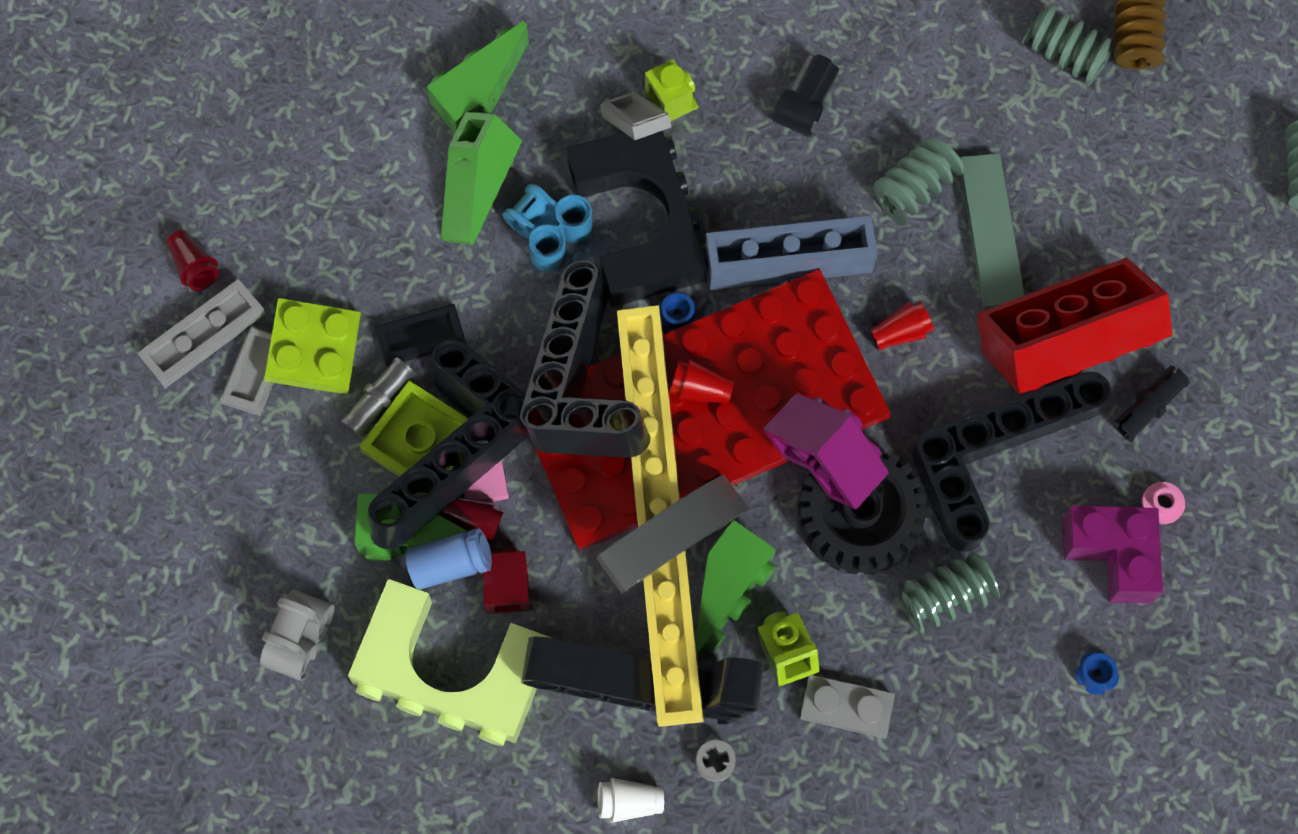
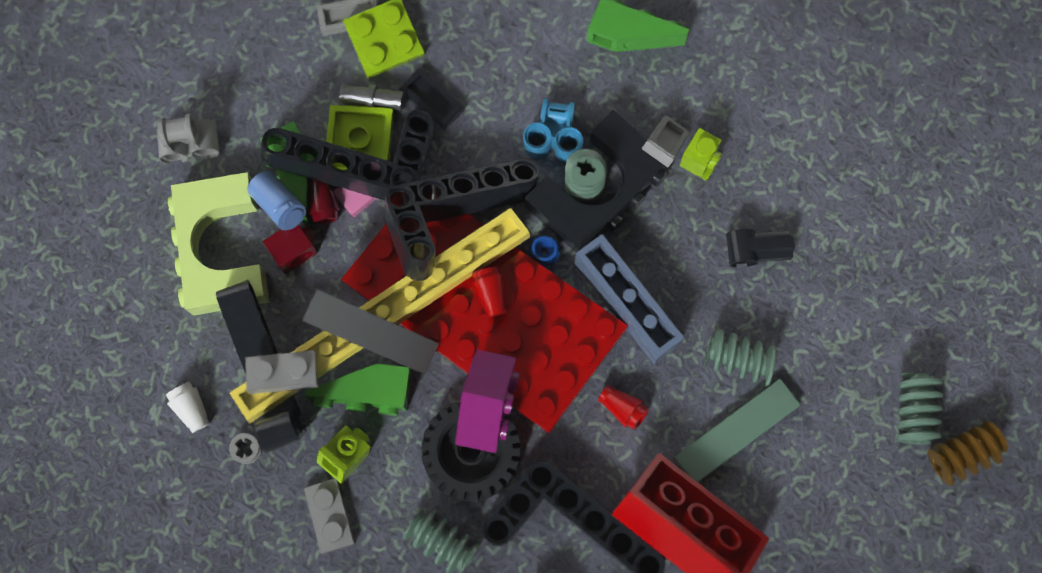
camera: 65 degrees right, 5 degrees up
bright green slope [441,112,522,245] -> none
none -> light grey plate [246,351,318,394]
none -> sand green piece [564,149,607,204]

